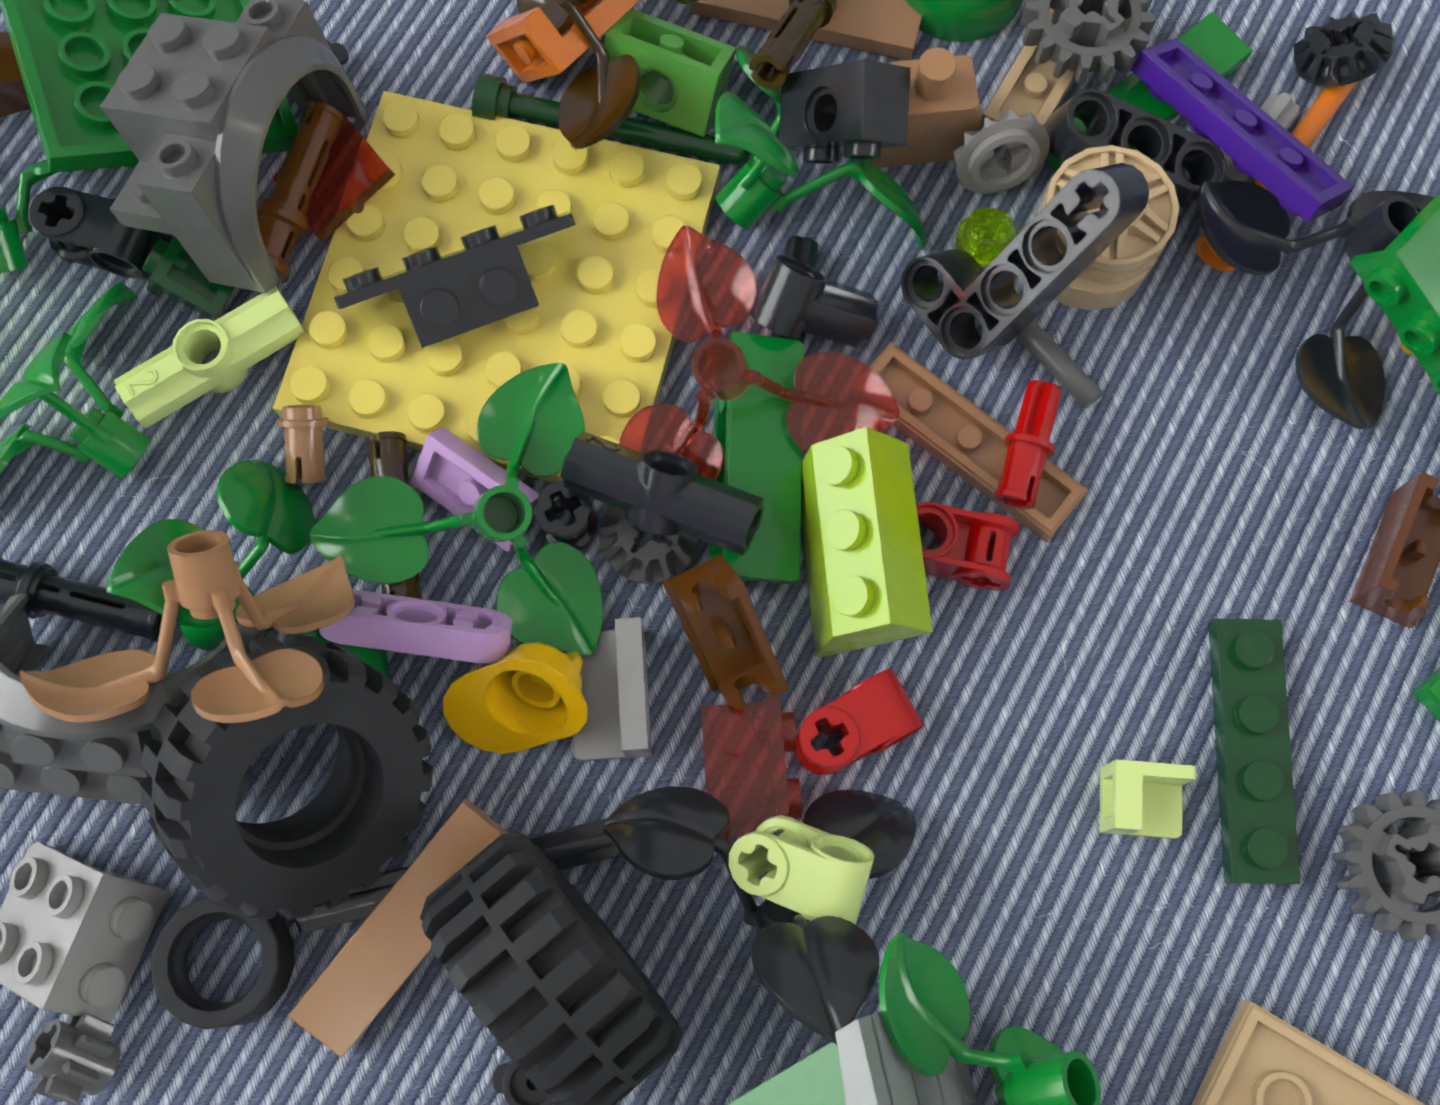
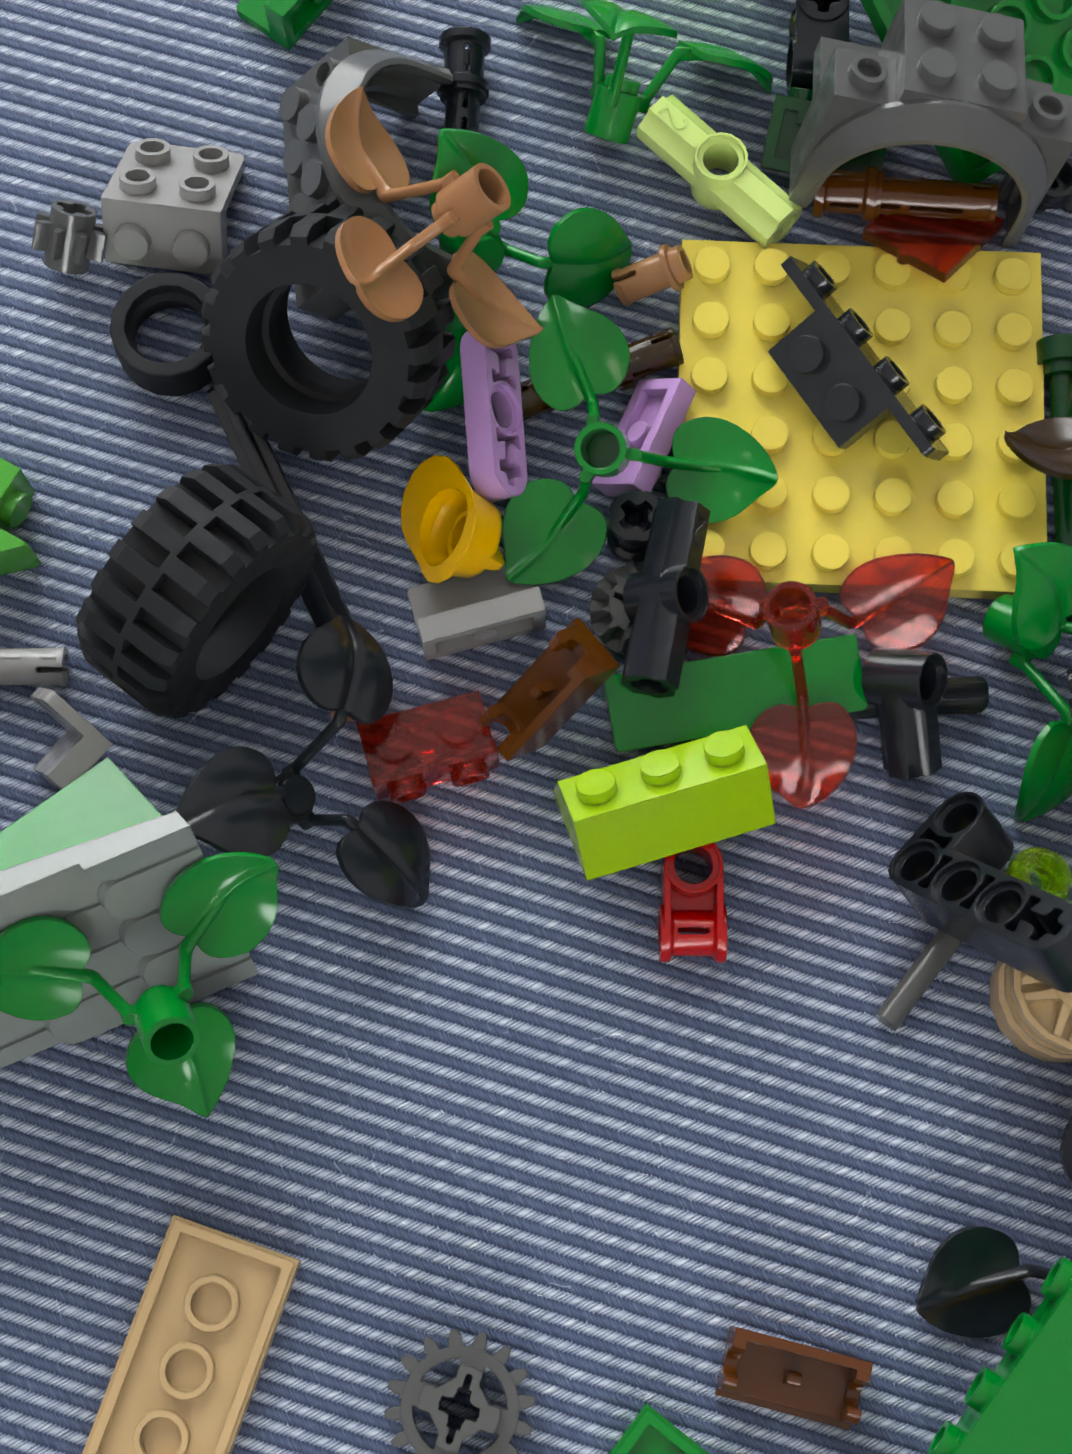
camera: 75 degrees right, 0 degrees up
medium nougat tile [288,798,509,1058] -> none
yellowish green piece [728,815,874,925] -> none
red piece [794,668,925,776] -> none
medium nougat tile [851,342,1089,542] -> none
red axle [994,380,1061,509] -> none
yellowish green panel [1099,759,1196,839] -> none
dark green plate [1208,618,1300,885] -> none

